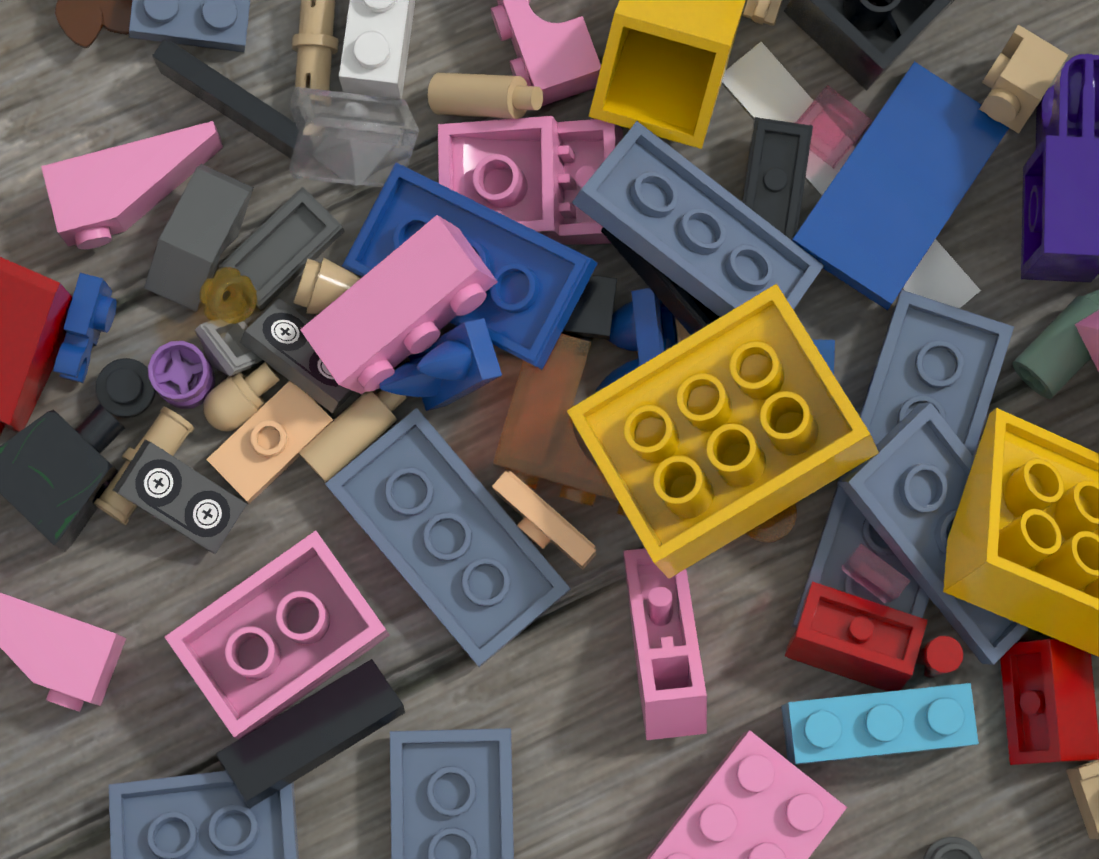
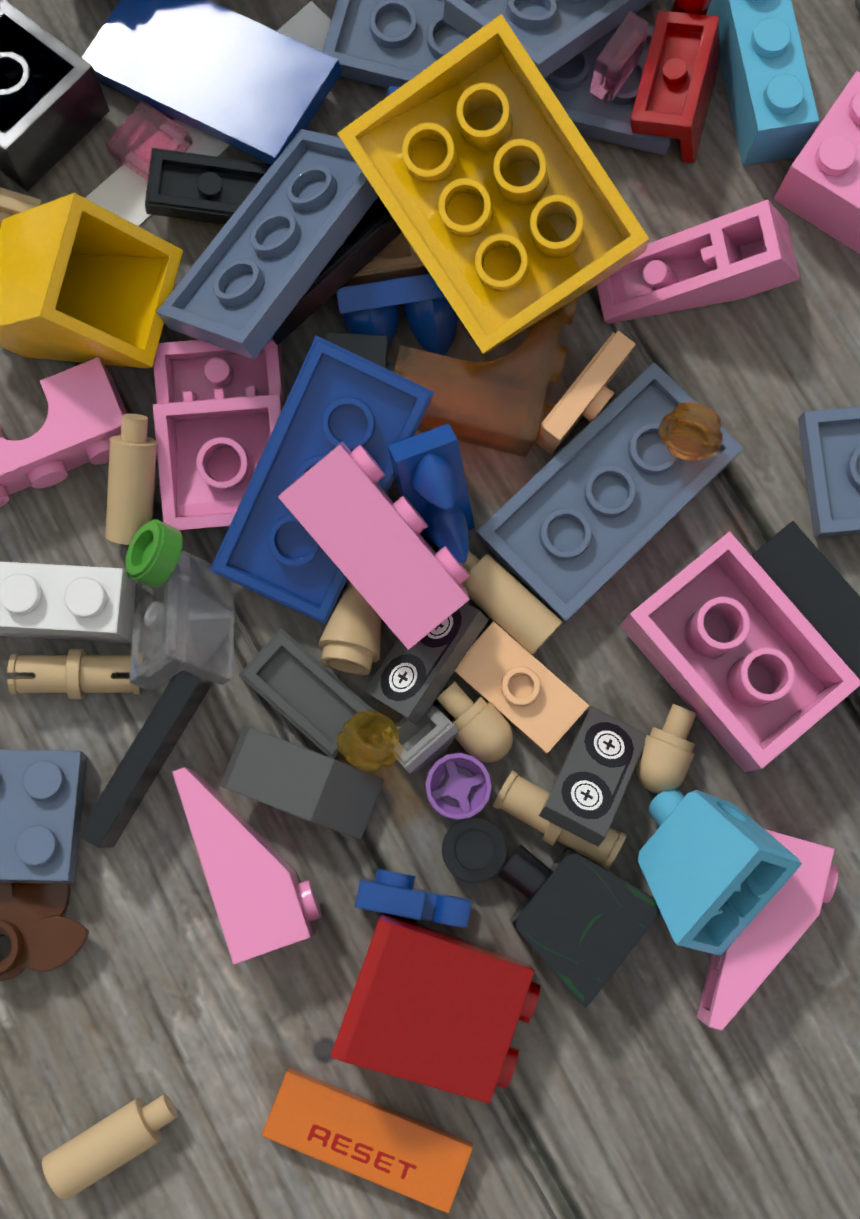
camera: 90 degrees left, 0 degrees up
none -> bright green tile [125,519,183,588]
none -> tan cylinder [635,704,697,794]
none -> medium azure torso [638,789,802,956]
none -> clear orange plate [658,402,723,461]

